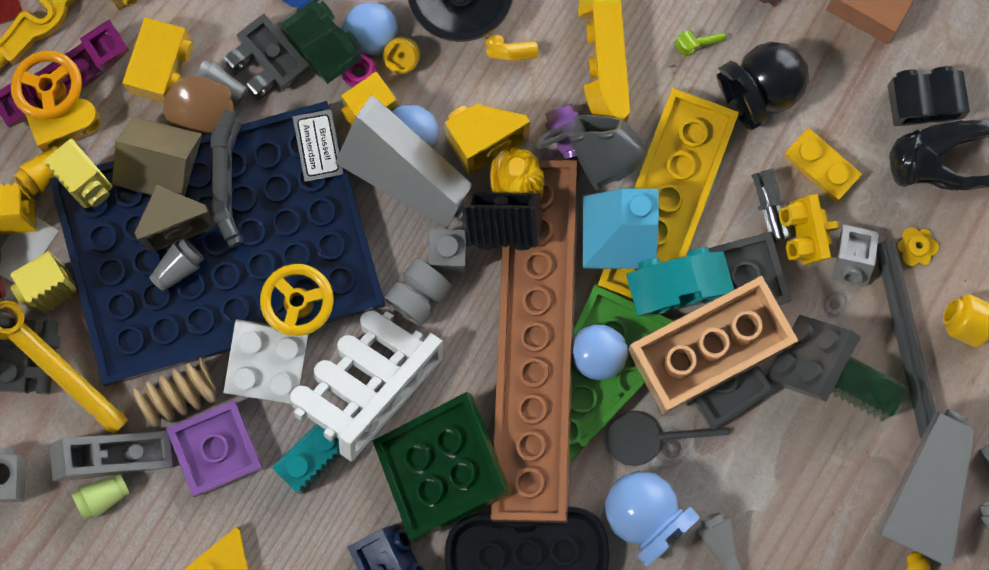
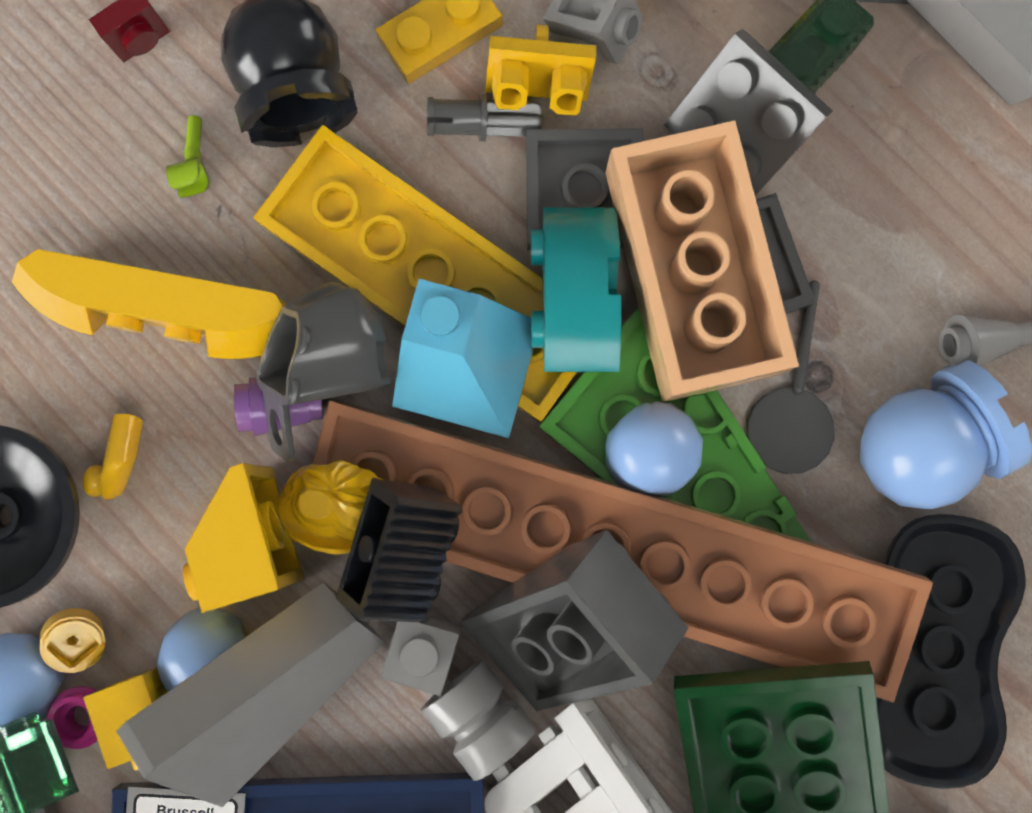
camera: 75 degrees left, 5 degrees up
none -> dark grey slope [460,530,689,711]

